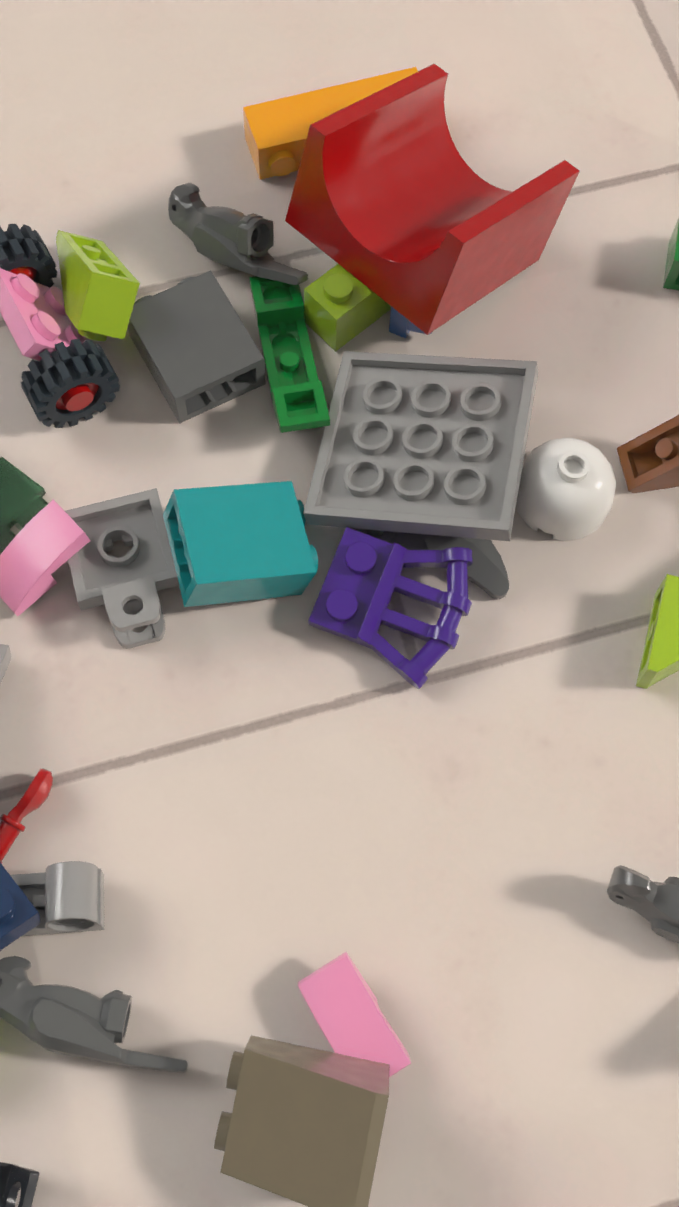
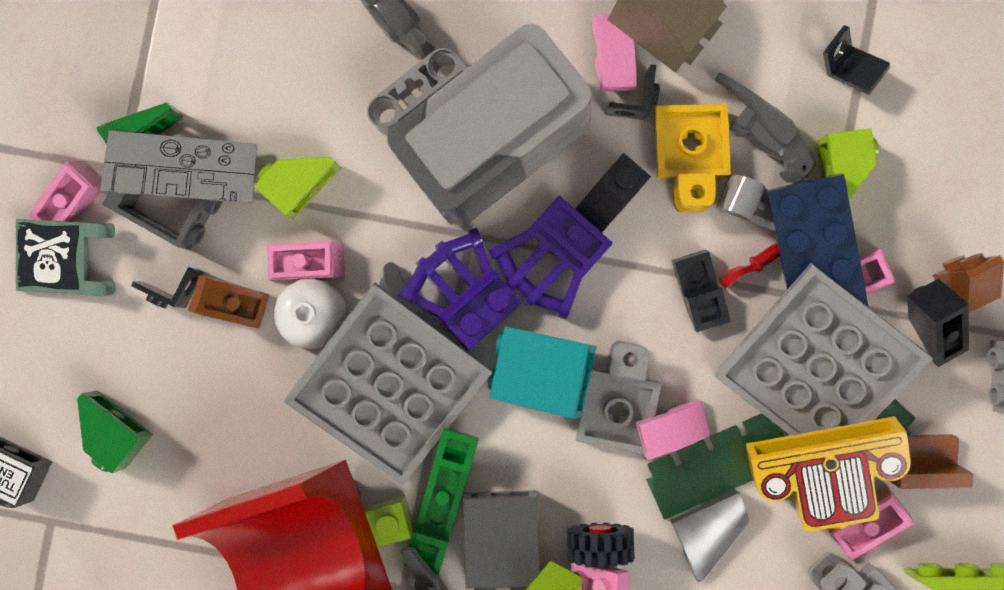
camera: 150 degrees left, 20 degrees up
none -> bright pink slope [267,241,345,280]
none -> light grey piece [367,24,591,226]
none -> dark purple plate [489,195,613,320]
none -> black slope [576,152,651,233]
none -> black bracket [605,64,660,120]
none -> yellow plate [653,104,731,213]
none -> black slope [671,250,731,332]

